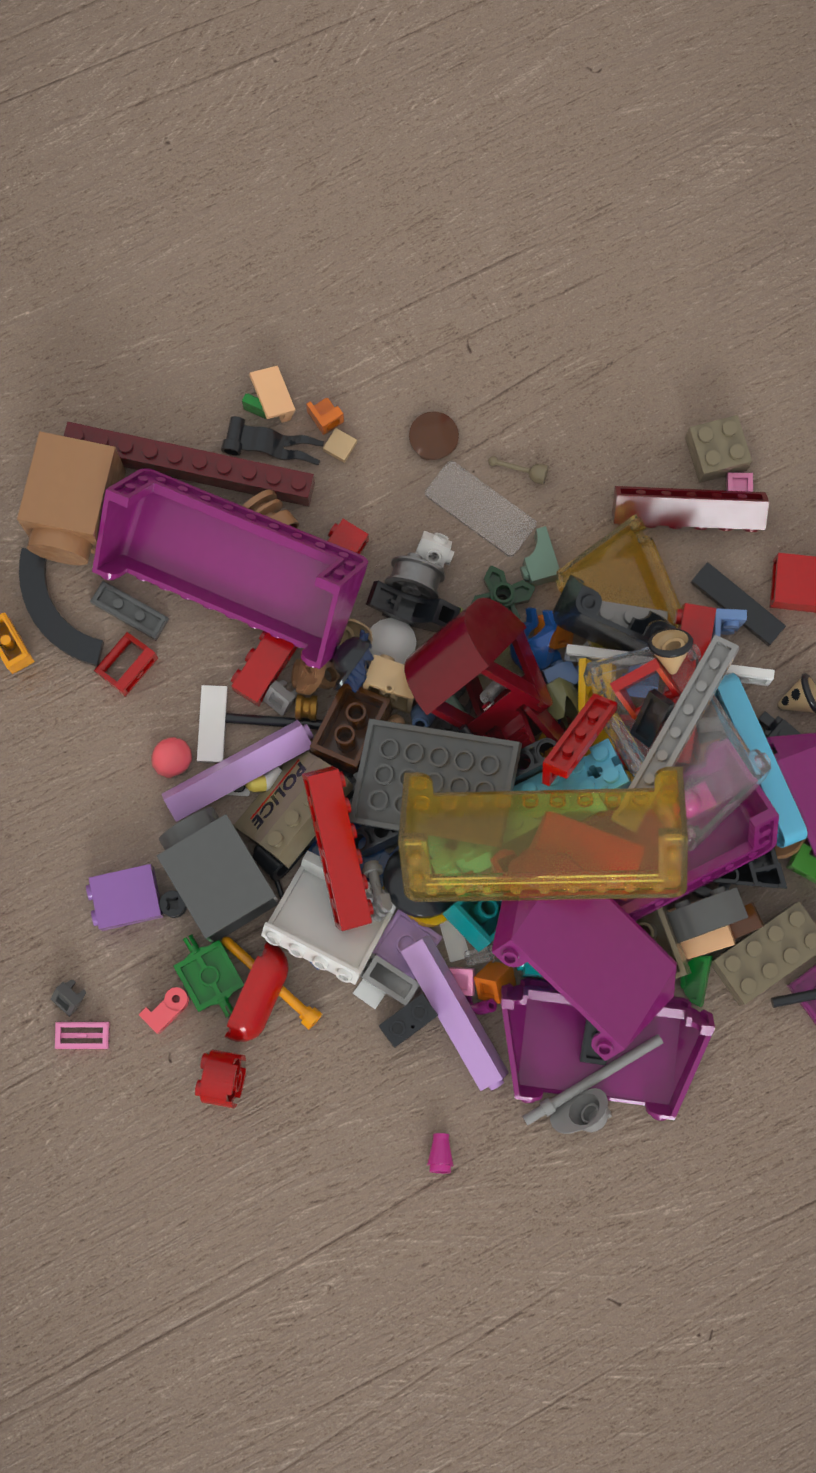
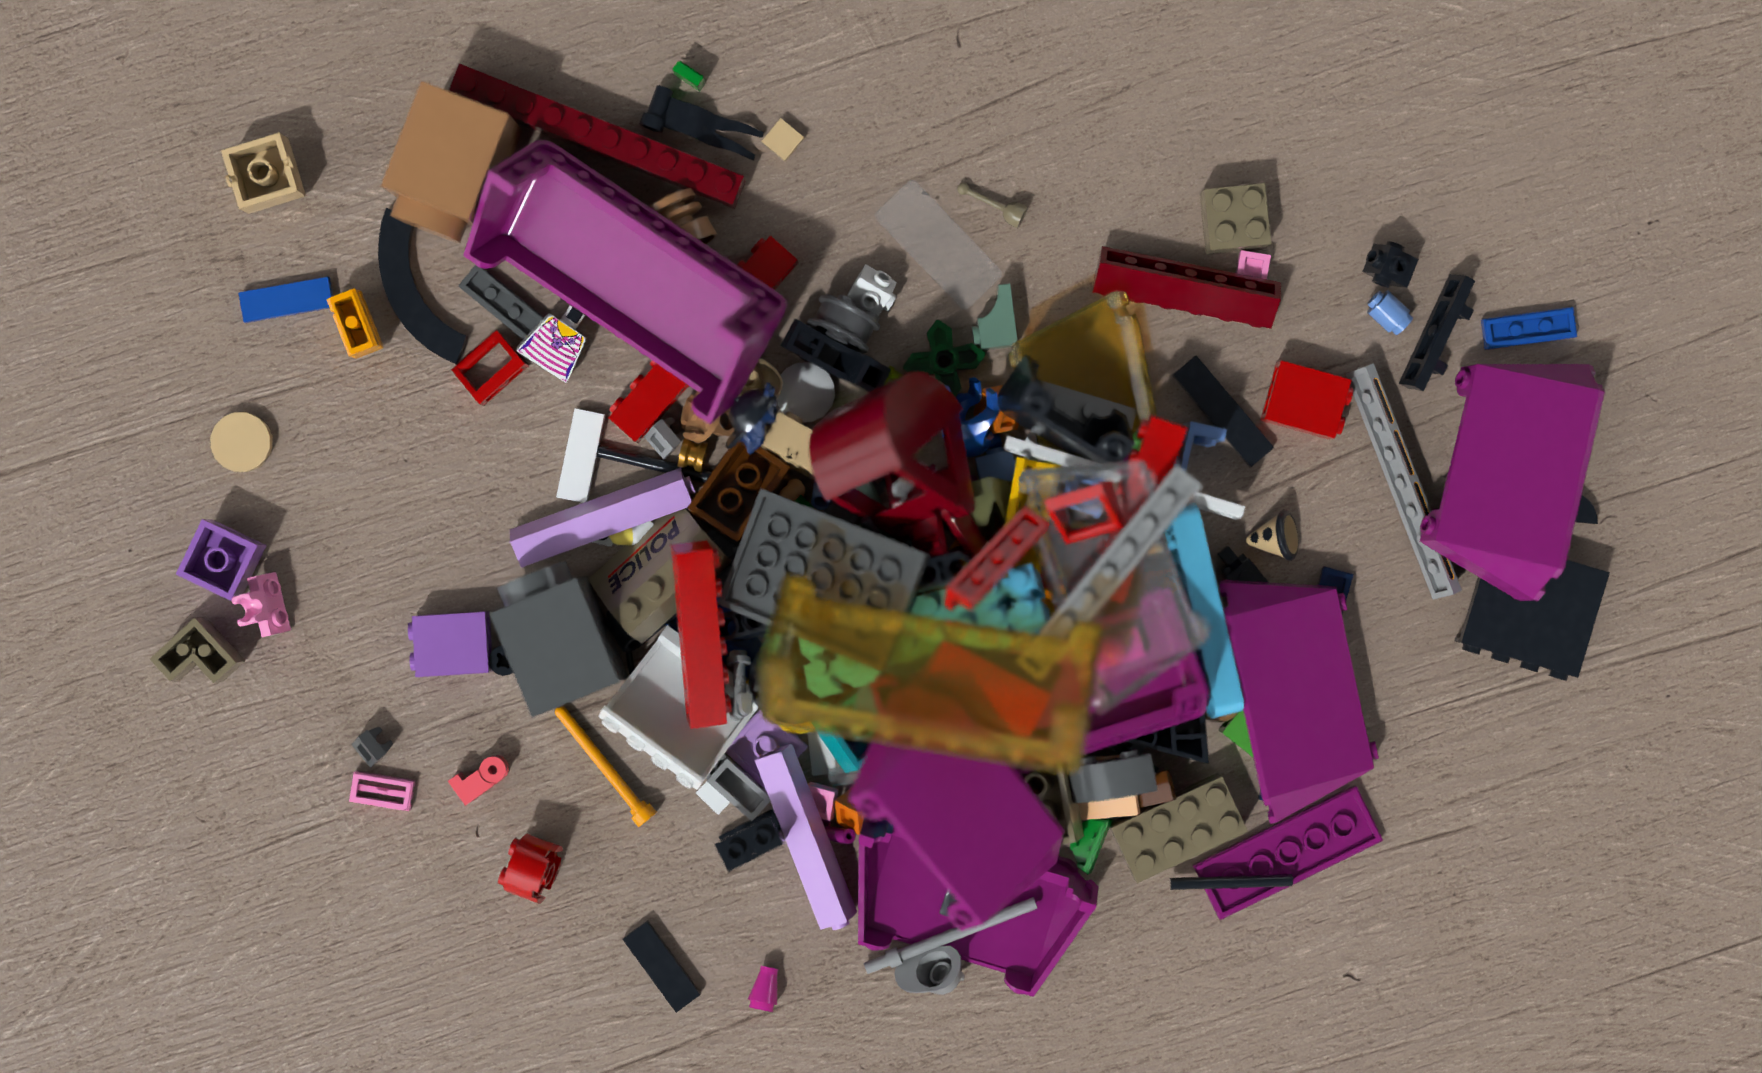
camera: 15 degrees right, 10 degrees up
coral hair [151,737,192,778] -> none
green plate [173,934,244,1018] -> none
red brick [225,942,289,1042] -> none
light nougat panel [249,365,295,423] -> none
orange panel [306,398,344,435] -> none
reddish brown dish [409,412,459,460] -> none
black tile [630,689,675,748] -> none
tan hat [648,628,694,675] -> none
none -> torso [516,306,586,383]
none -> black tile [622,920,701,1013]

